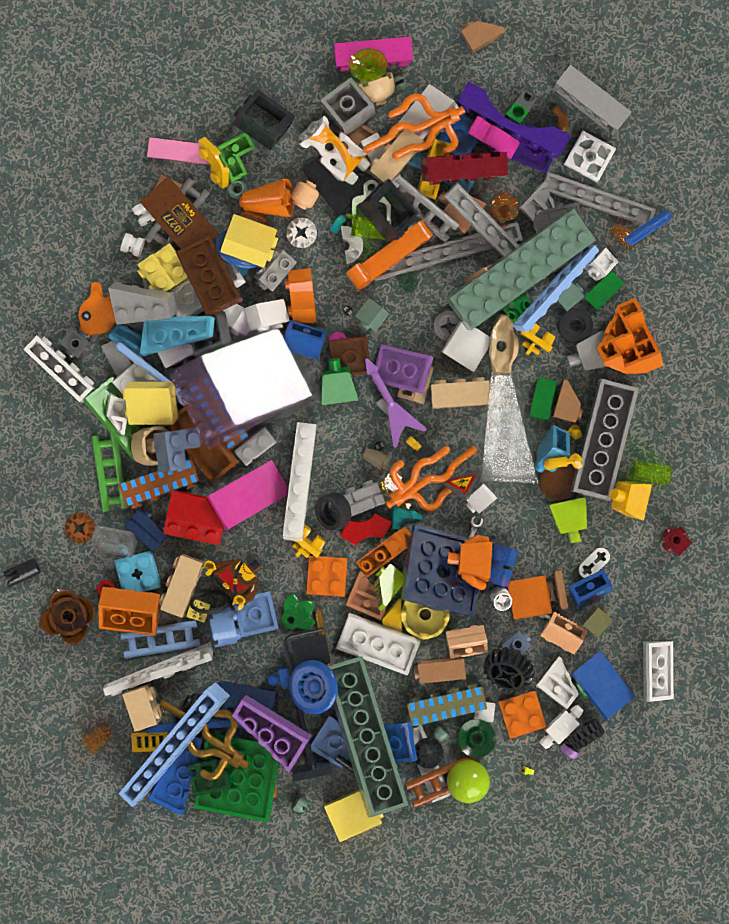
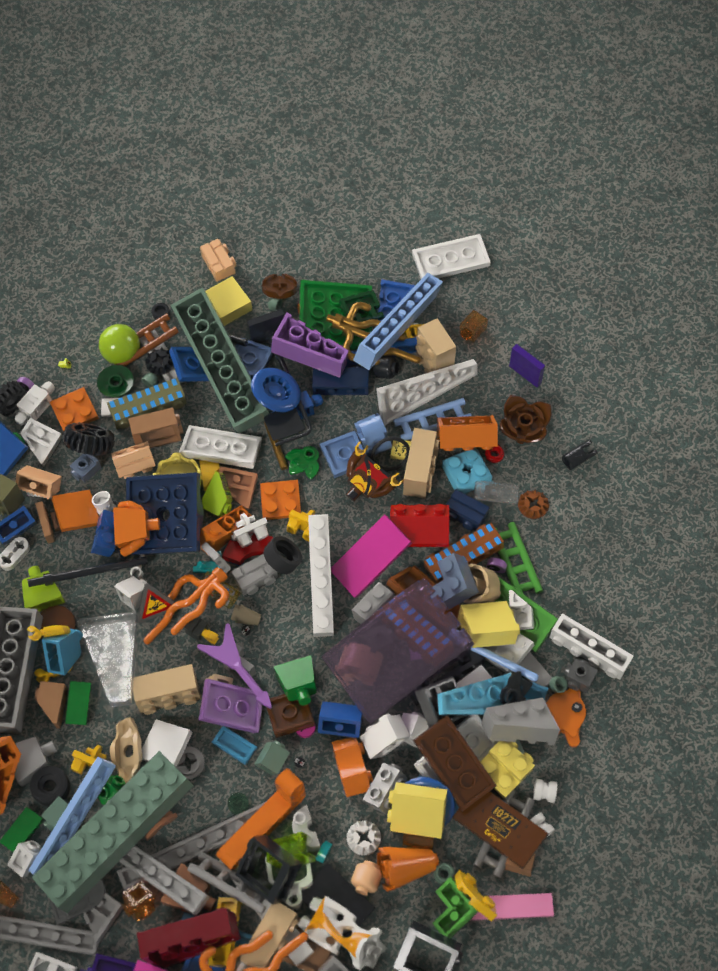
camera: 175 degrees right, 25 degrees down
none -> black bar [27,556,148,587]
none -> black tile [151,303,170,319]
none -> light nougat brick [200,239,237,282]
none -> light grey tile [201,542,231,573]
none -> dark azure tile [211,726,258,765]
none -> white hips [231,513,269,548]
none -> reddish brown tile [262,274,298,299]
none -> white plate [412,234,491,279]
none -> medium lavender tile [486,558,507,573]
none -> black plate [500,671,533,705]
none -> dark purple tile [509,344,545,388]
none -> sand green hinge [549,676,567,693]

